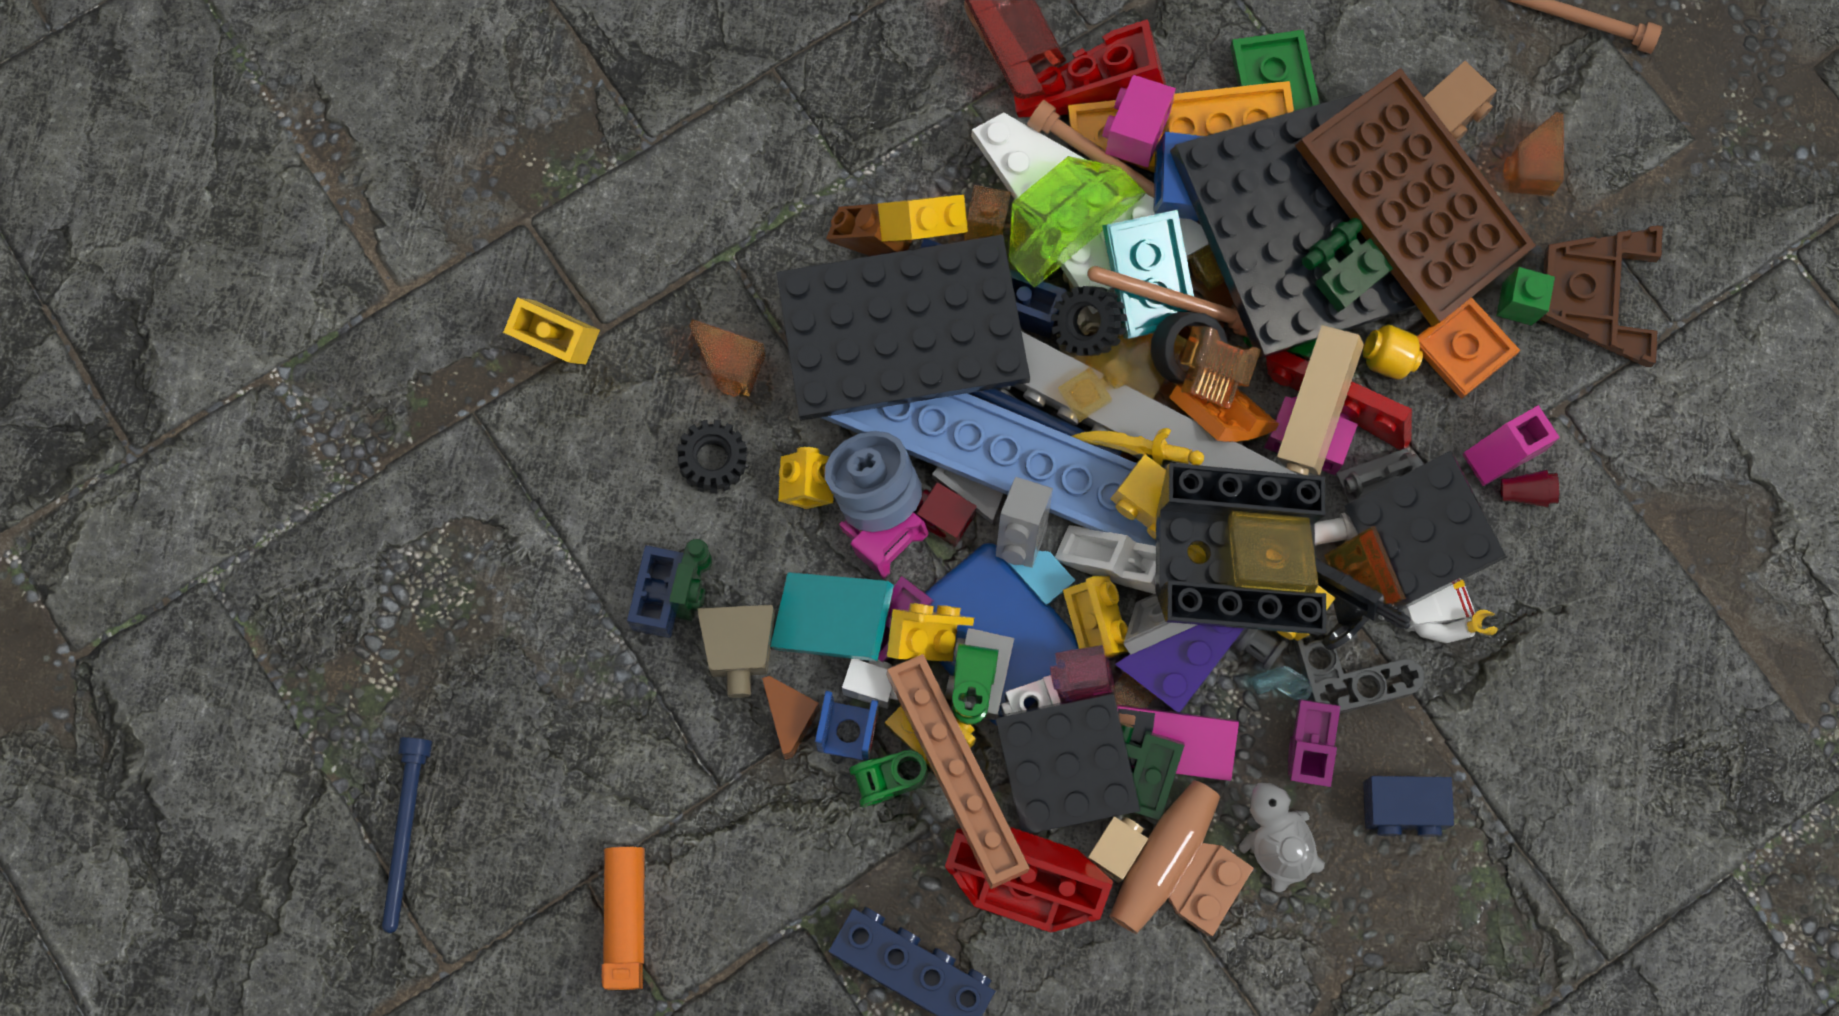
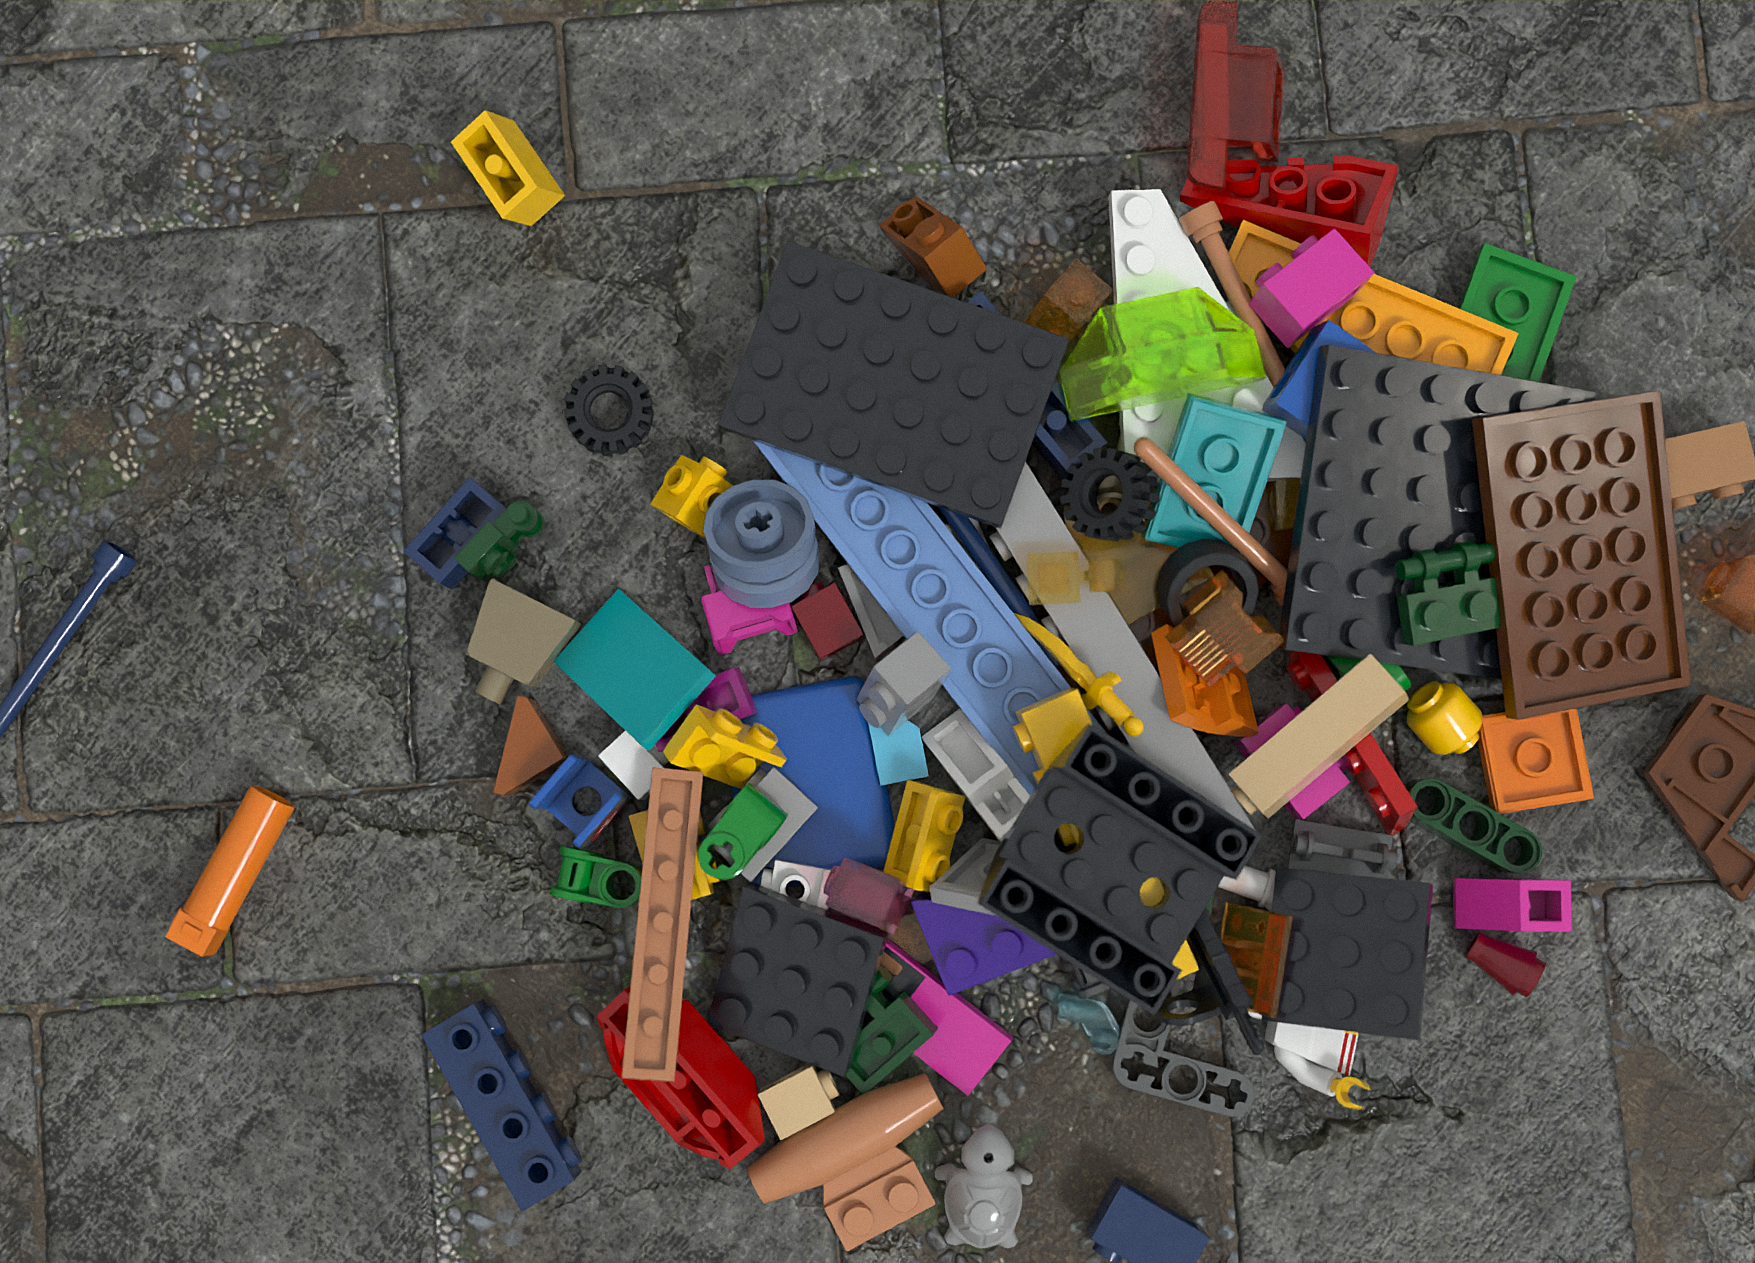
camera: 35 degrees right, 10 degrees up
clear orange slope [689,319,766,396] -> none
yellow brick [878,194,968,241] -> none
clear yellow tile [1228,511,1319,593] -> none
magenta brick [1288,699,1341,787] -> none
green brick [1496,267,1555,326] -> none
none -> dark green beam [1404,778,1542,874]

